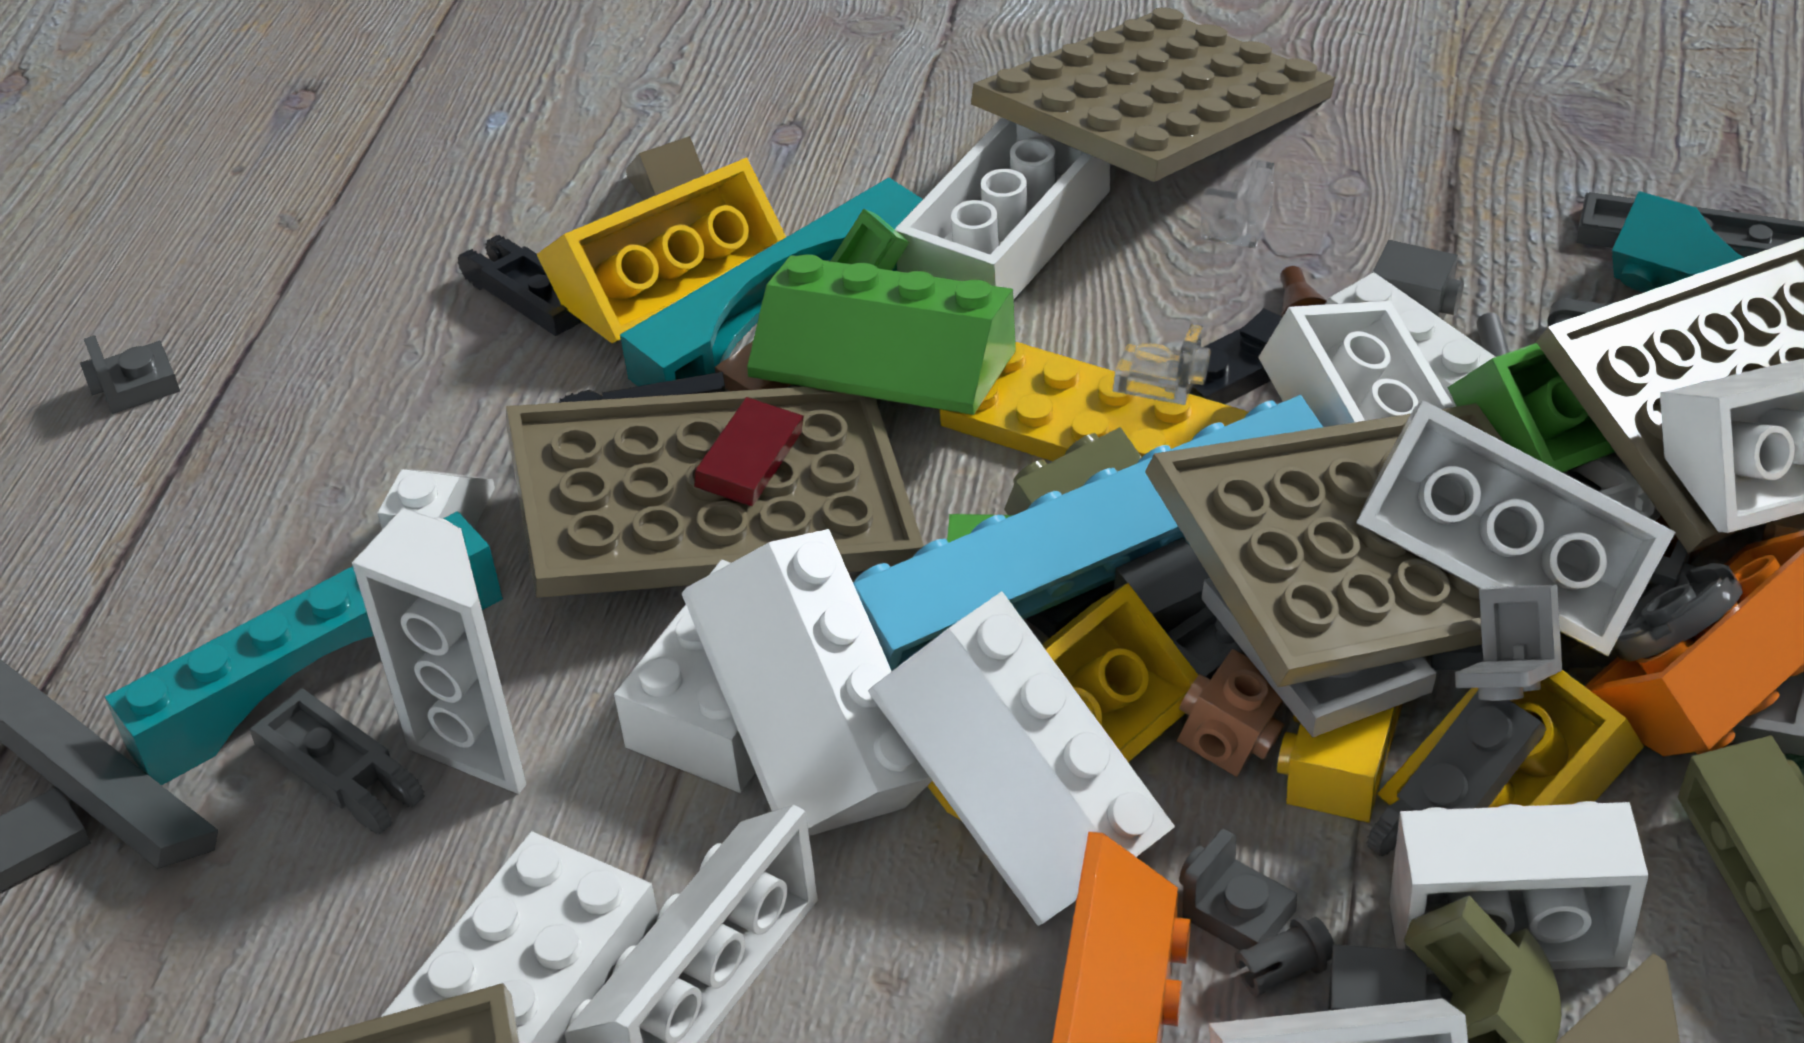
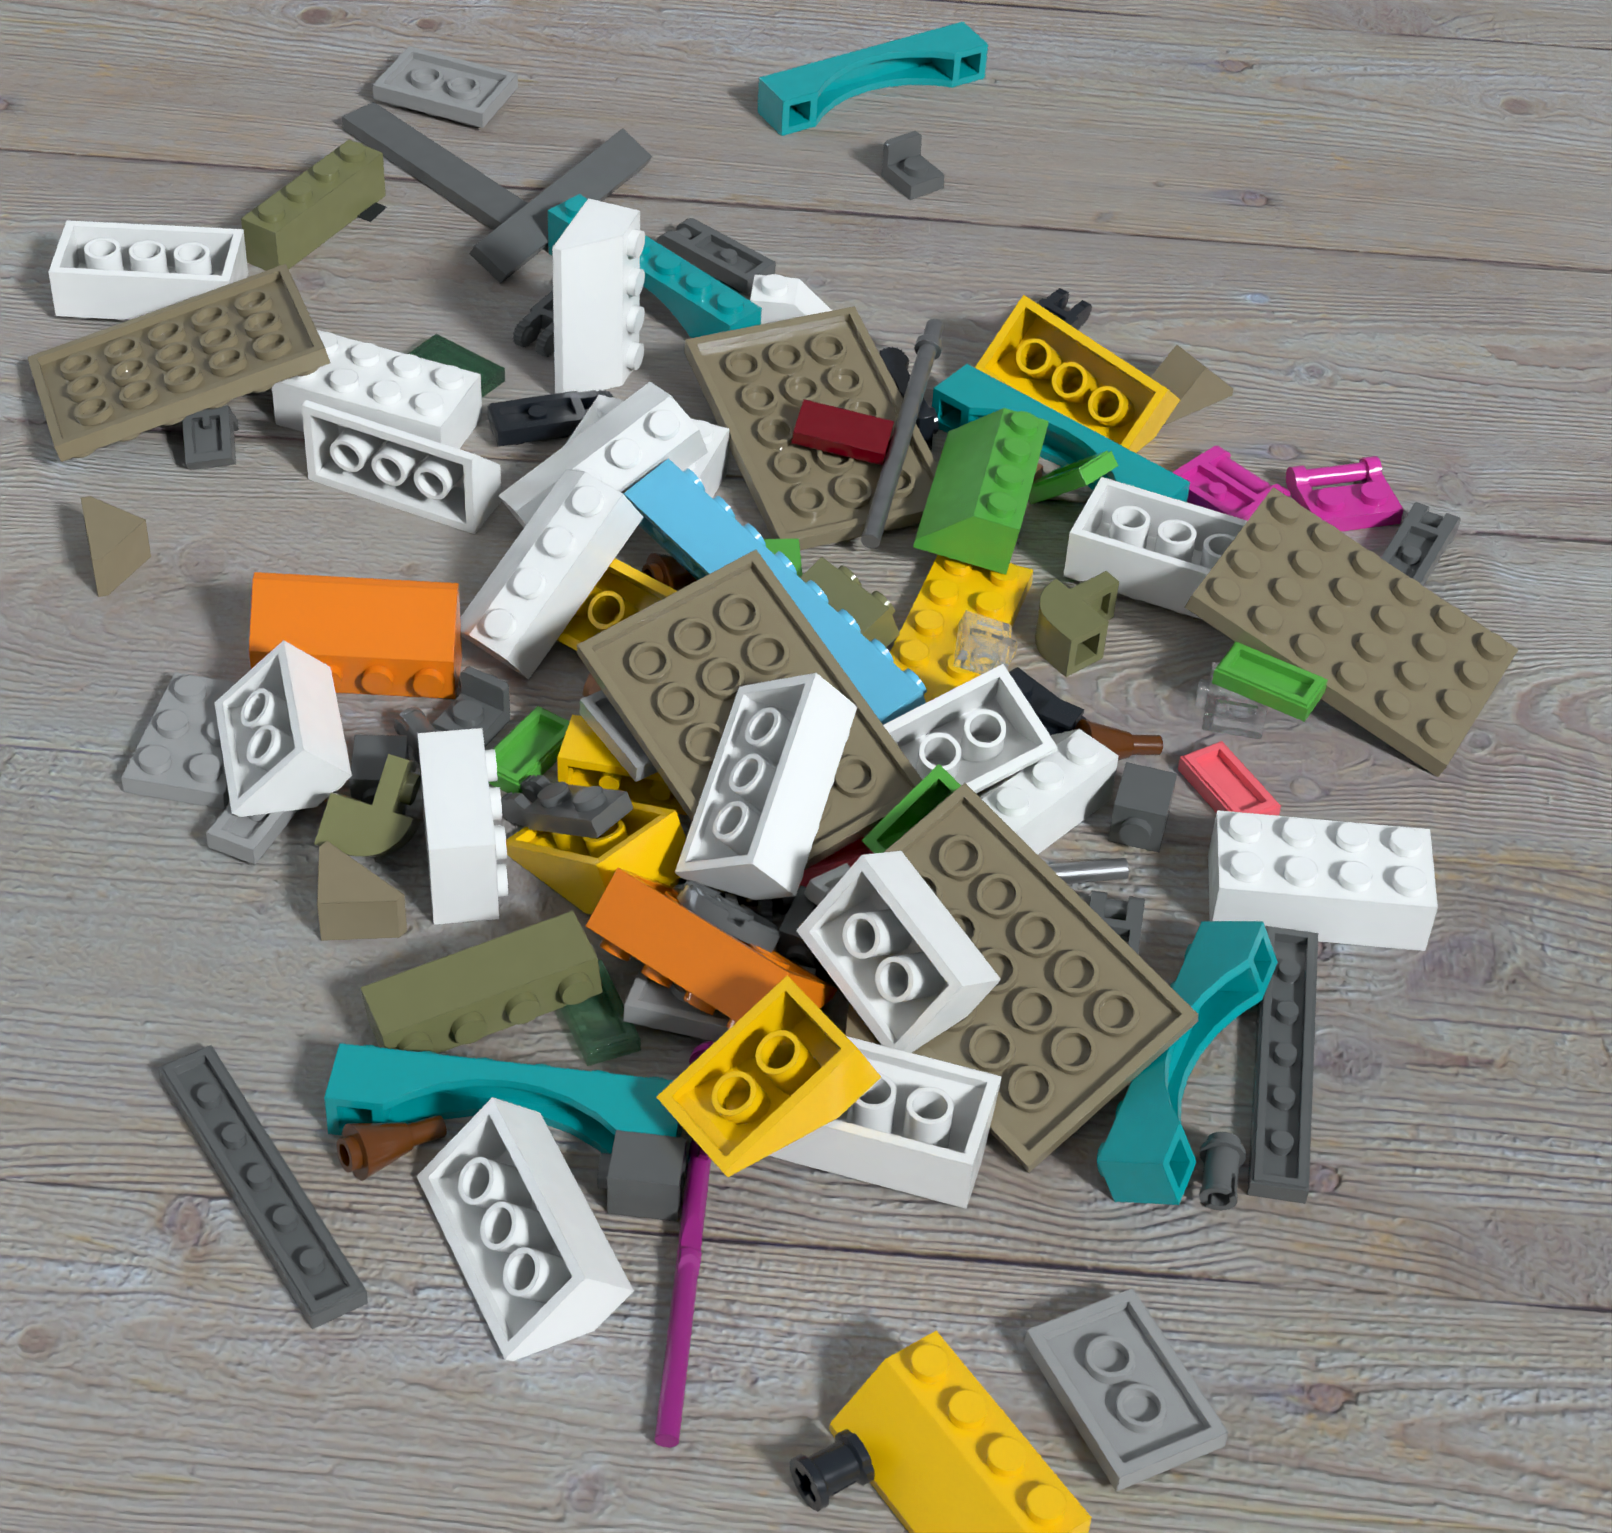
camera: 75 degrees right, 0 degrees up
light grey bracket [1455,585,1562,701] -> none
none -> clear green tile [408,334,505,398]
none -> black hinge [487,389,614,447]
none -> bright green tile [489,706,570,794]
none -> dark grey plate [657,218,776,295]
none -> flat silver bar [861,319,944,548]
none -> olive brick [1035,571,1119,677]
none -> dark pink plate [1172,445,1290,521]
none -> coral tile [1178,741,1281,816]
none -> white brick [1208,810,1438,951]
none -> bright green tile [1212,641,1328,722]
none -> dark pink plate [1286,456,1404,532]
none -> dark grey plate [1381,502,1461,586]

